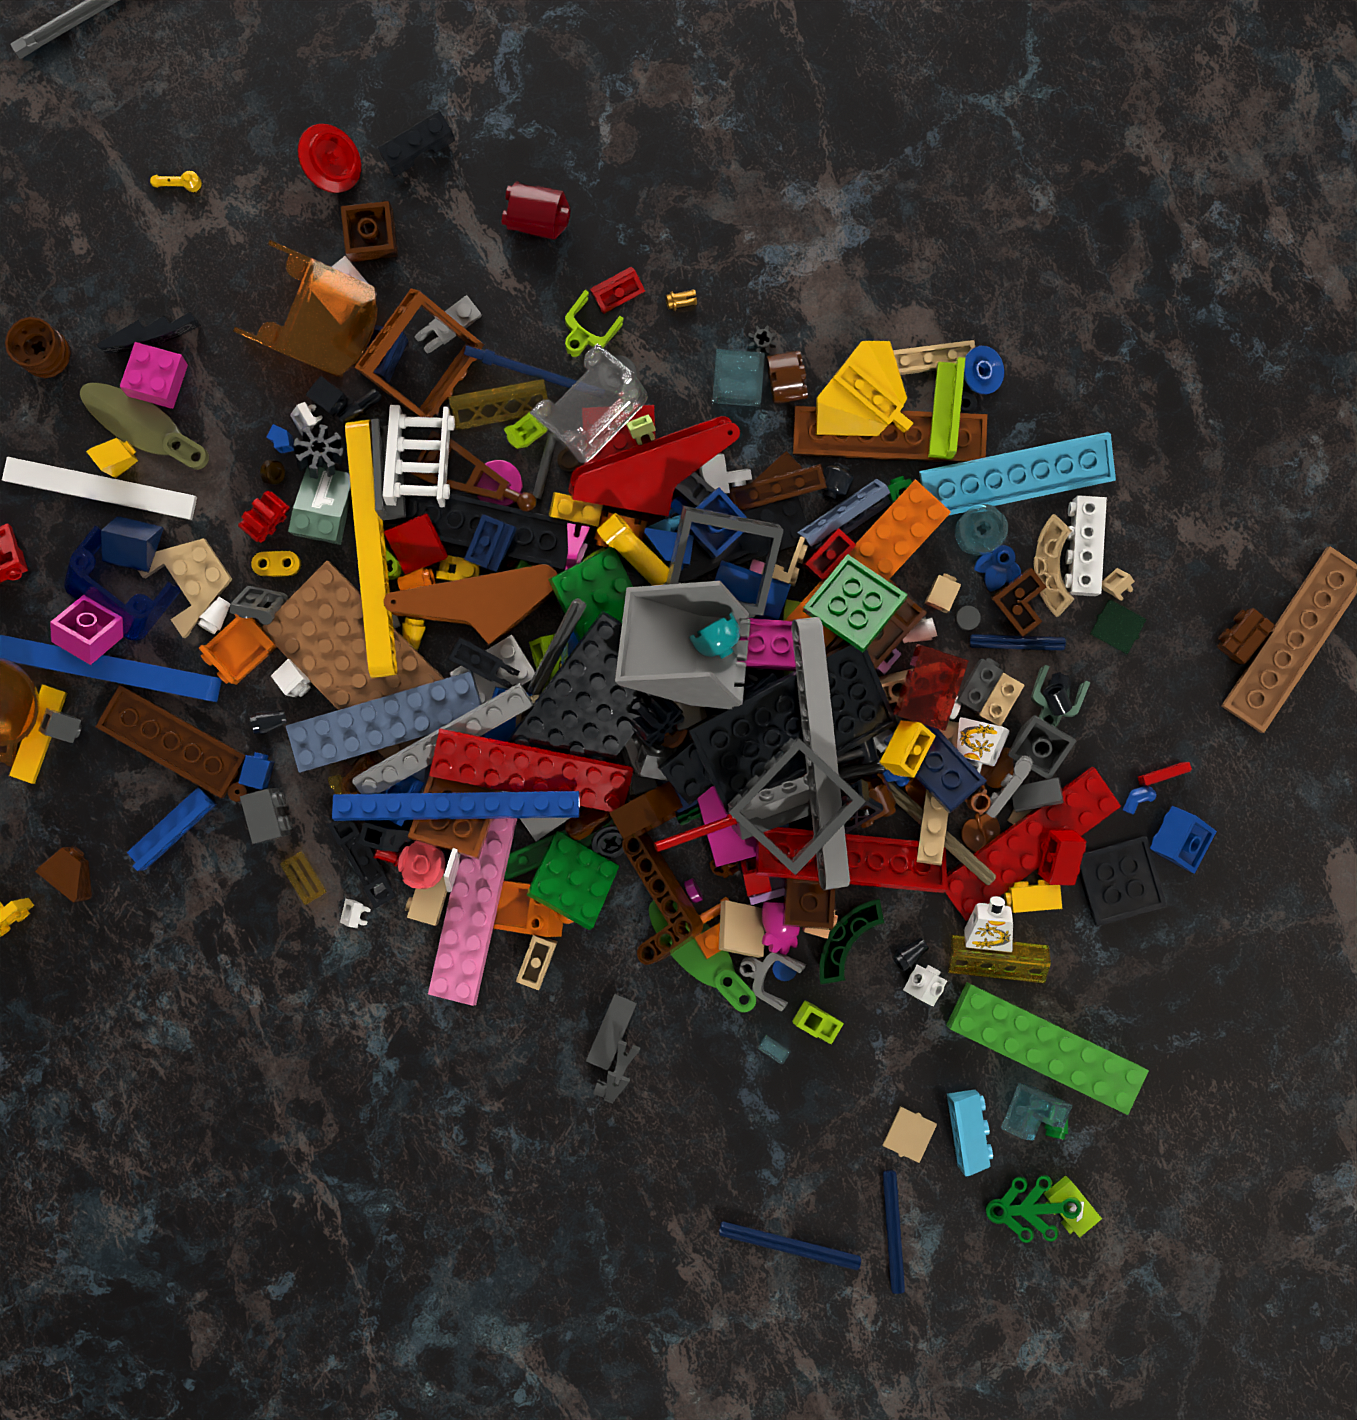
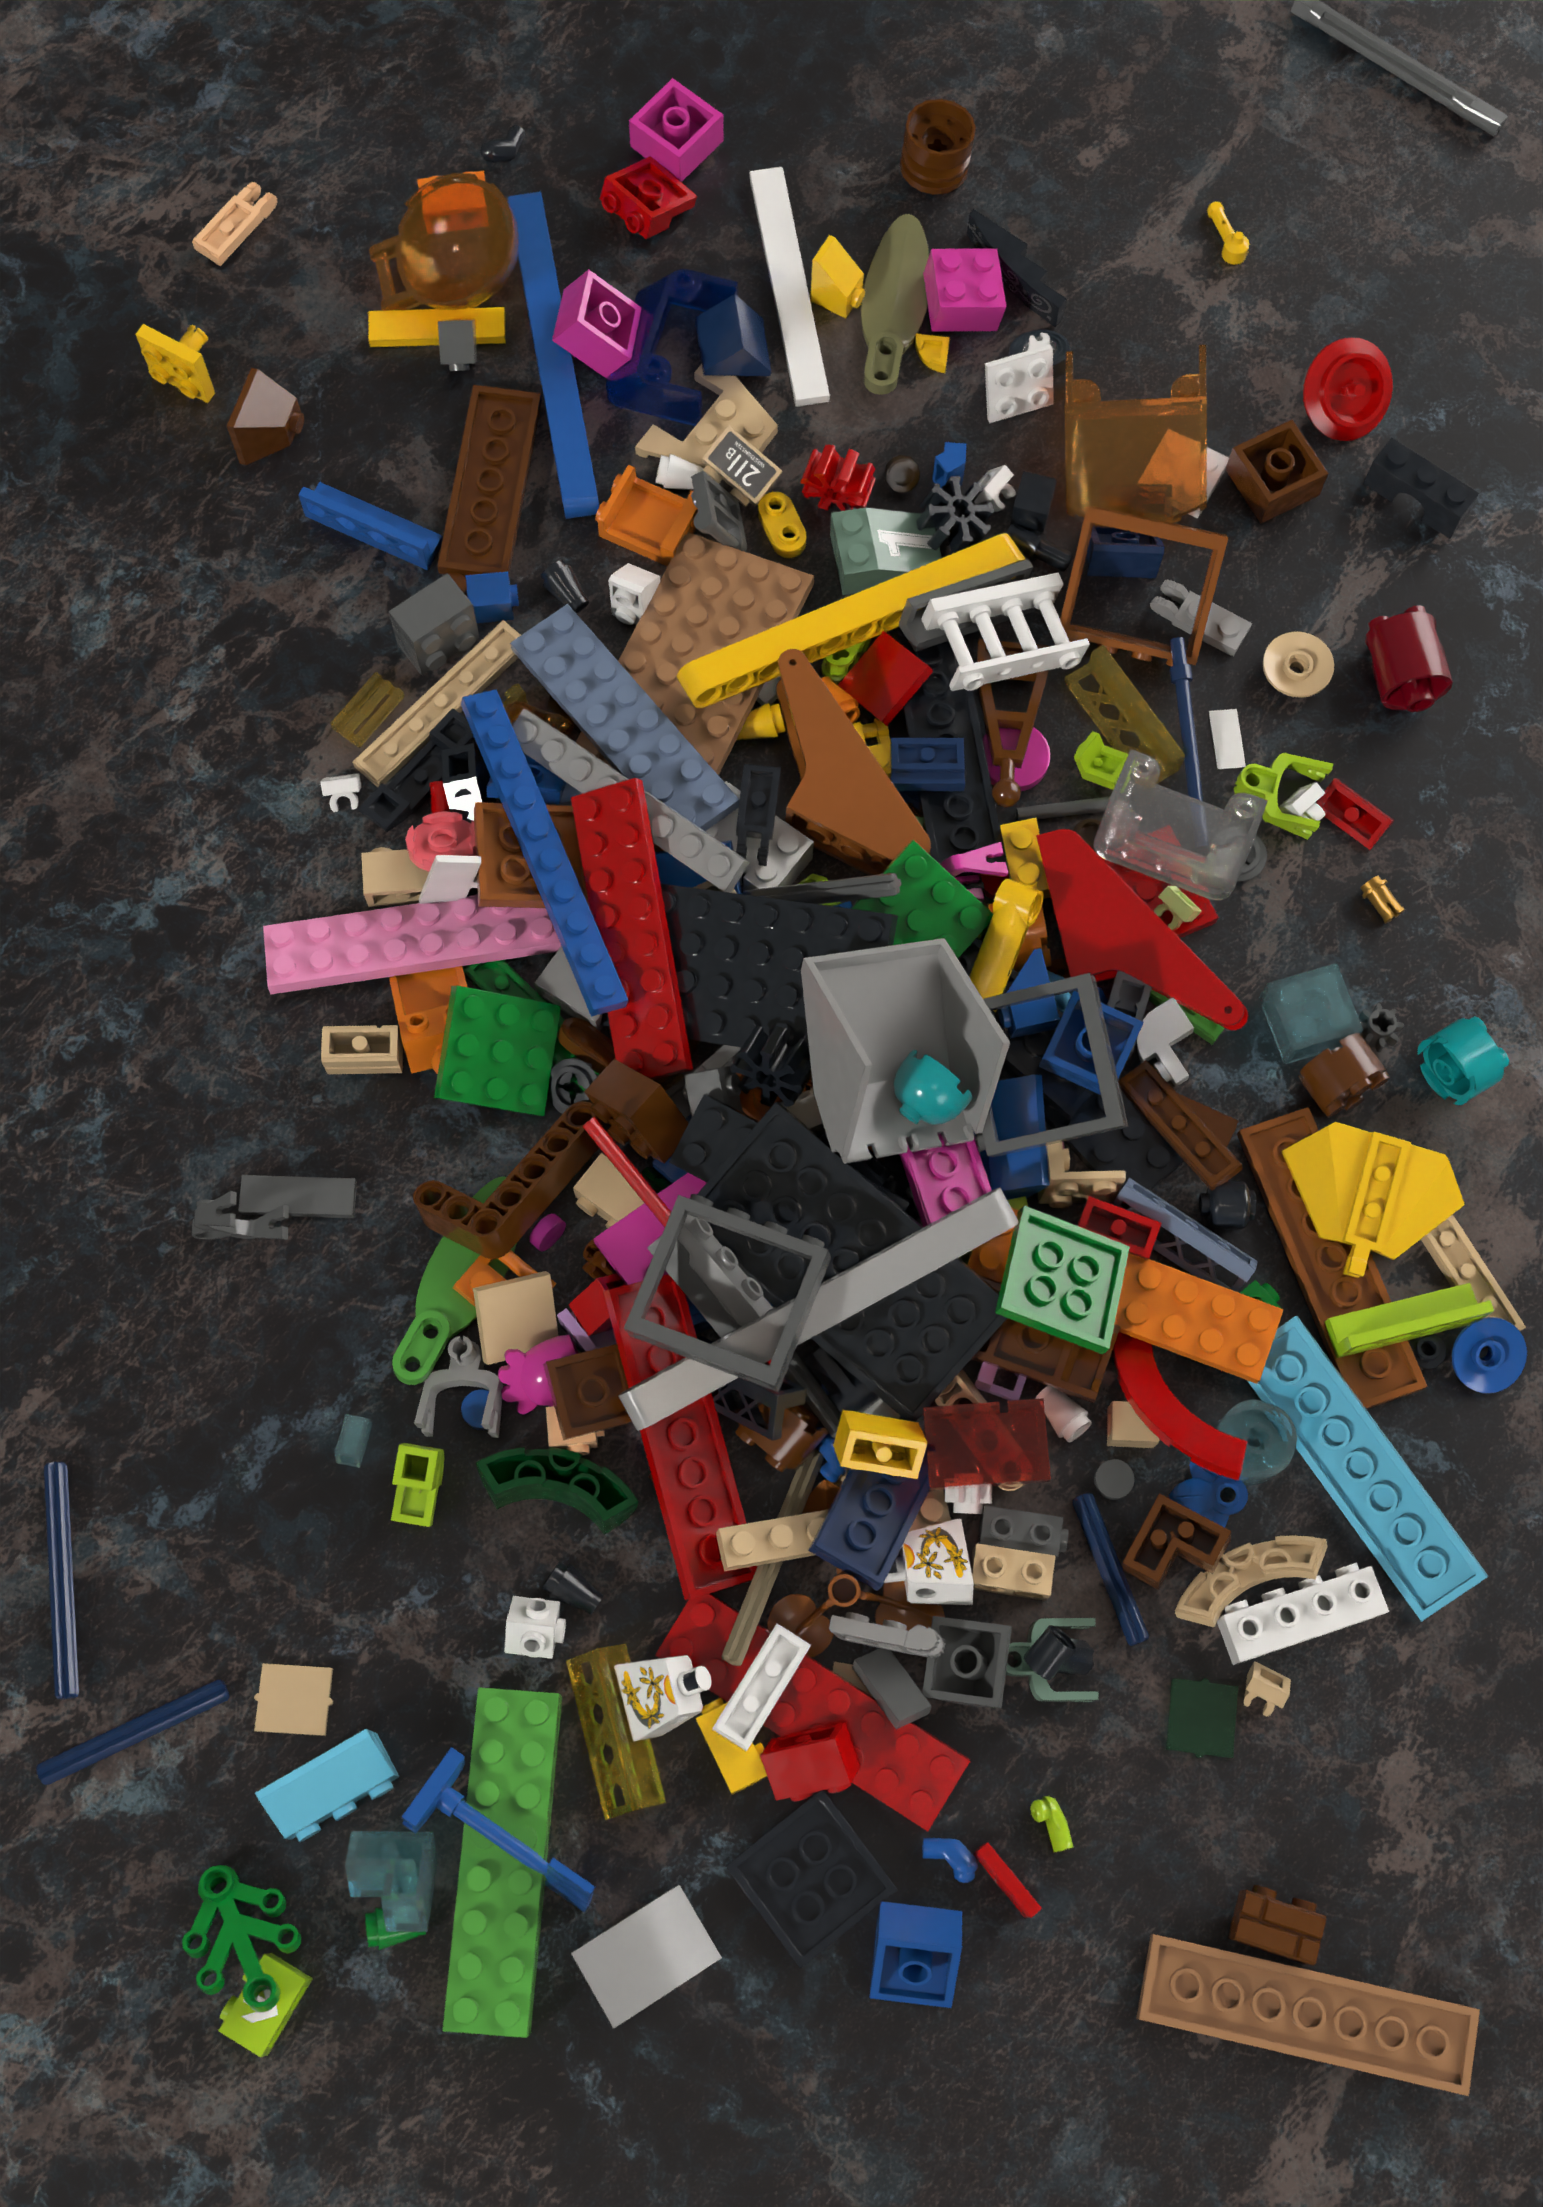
camera: 70 degrees right, 15 degrees down
none -> tan tile [352,620,521,787]
none -> blue piece [402,1747,595,1913]
none -> light grey slope [571,1885,722,2029]
none -> tan brick [573,1153,644,1228]
none -> brick [702,425,783,507]
none -> white tile [712,1624,811,1752]
none -> yellow tile [915,334,950,373]
none -> white plate [985,330,1071,423]
none -> lime arm [1031,1796,1074,1853]
none -> red tile [1112,1332,1248,1481]
none -> white sticker [1209,709,1246,769]
none -> tan dish [1263,632,1334,698]
none -> white tile [1279,782,1325,821]
none -> teal brick [1418,1016,1509,1105]

